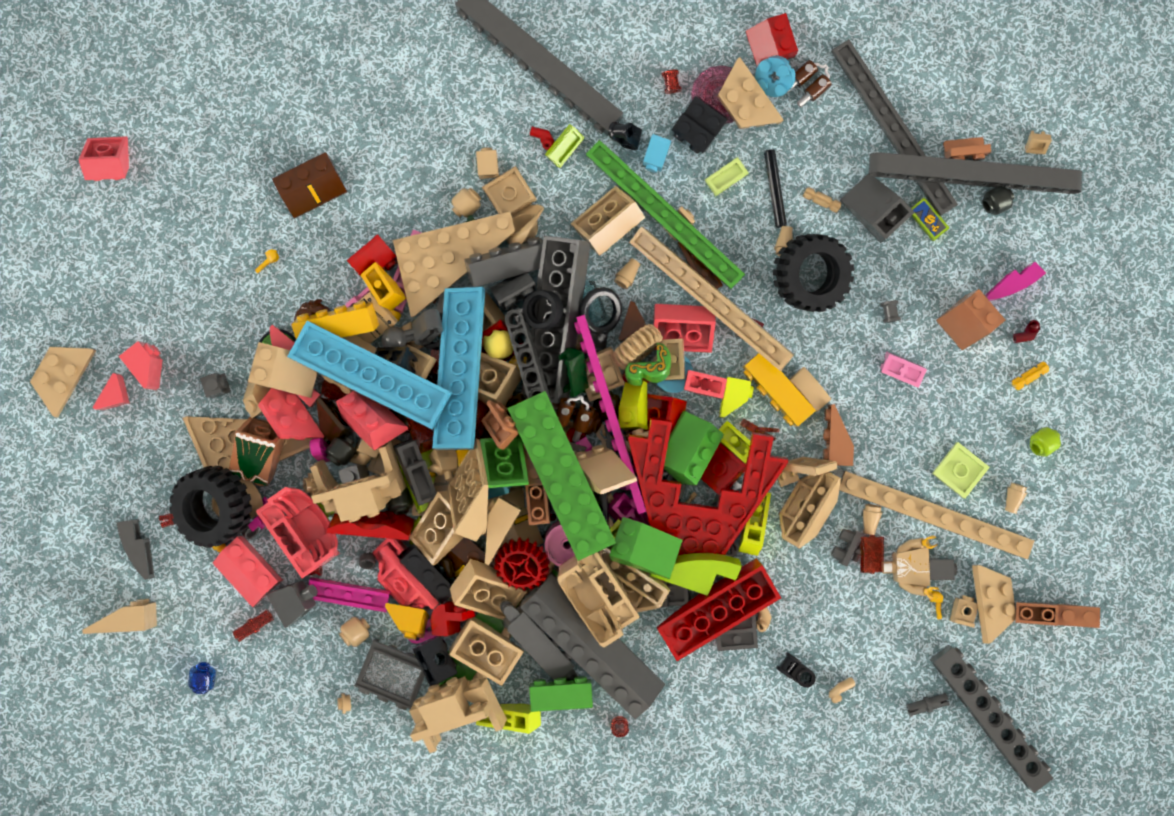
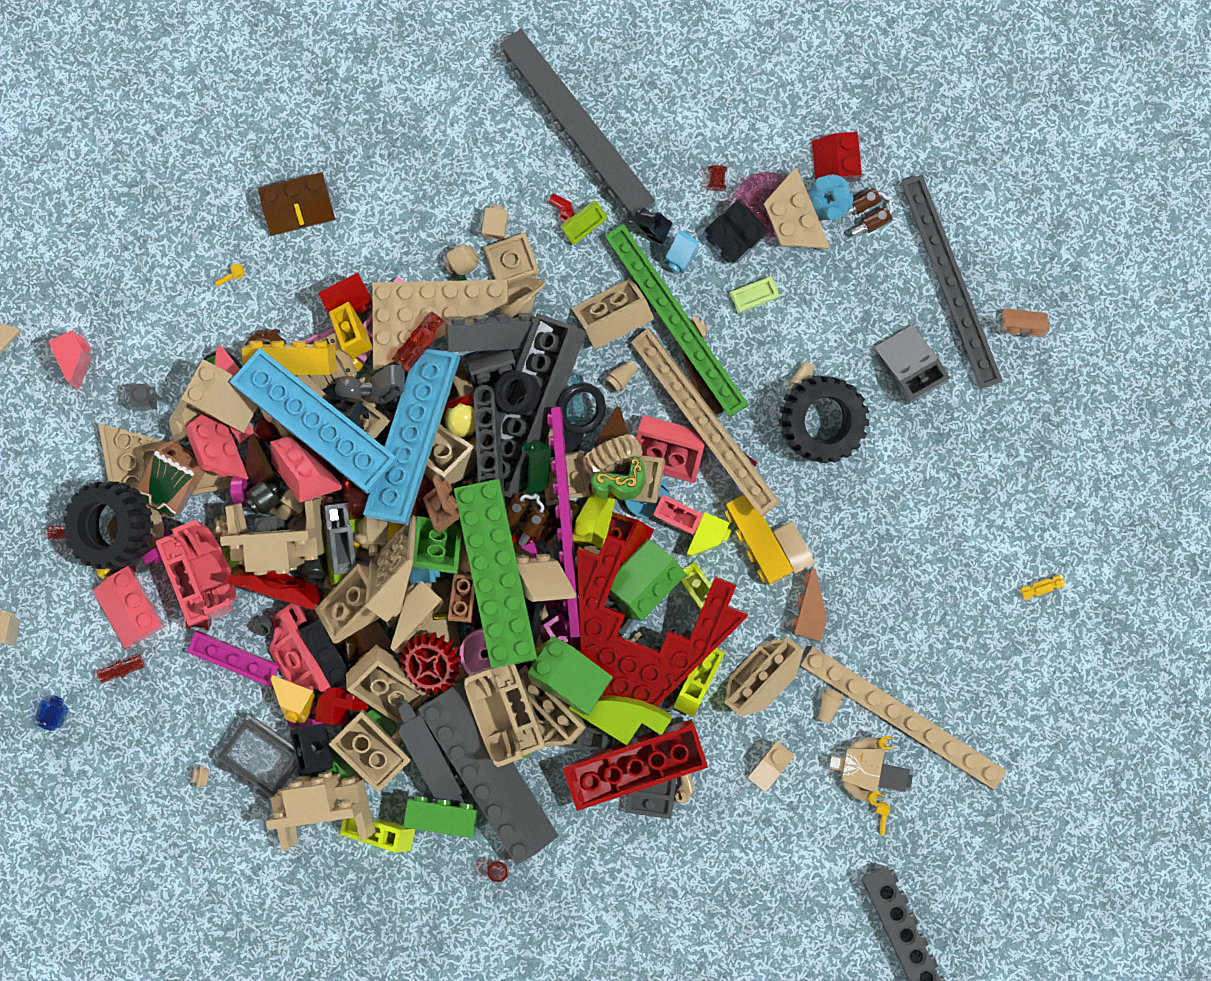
camera: 20 degrees right, 5 degrees down
coral slope [78,136,129,181] -> none
coral slope [92,373,130,410] -> none
dark grey slope [116,519,155,580] -> none
dark grey torso [266,580,318,628] -> none
tan head [339,617,370,647] -> none
red tile [700,443,746,495] -> none
clear red plant [740,418,780,441] -> none
black axle [764,149,787,228] -> none
black piece [776,652,816,688] -> none
tan tile [777,471,800,487] -> none
tan tile [783,456,837,476] -> none
tan axle [803,187,842,213] -> none
tan arm [829,677,855,703] -> none
dark grey hips [831,529,867,566] -> none
clear red piece [860,535,884,574] -> none
dark grey beam [869,152,1082,194] -> none
dark grey bush [880,300,901,323] -> none
bright pink hinge [880,352,927,388] -> none
dark grey pin [906,693,950,717] -> none
tile [911,198,949,241] -> none
yellowish green plate [932,442,990,499] -> none
nougat slope [936,289,1006,350] -> none
tan brick [949,595,978,628] -> none
tan wing [972,565,1016,644] -> none
pearl dark grey head [982,186,1014,215] -> none
dark pink slope [985,262,1046,301] -> none
tan cone [1005,483,1027,514] -> none
dark red arm [1013,320,1040,343] -> none
nougat slope [1015,602,1100,628] -> none
tan tile [1025,131,1052,154] -> none
lime head [1030,427,1061,457] -> none
none -> clear red hinge [392,311,444,371]
none -> tan slope [748,741,795,792]

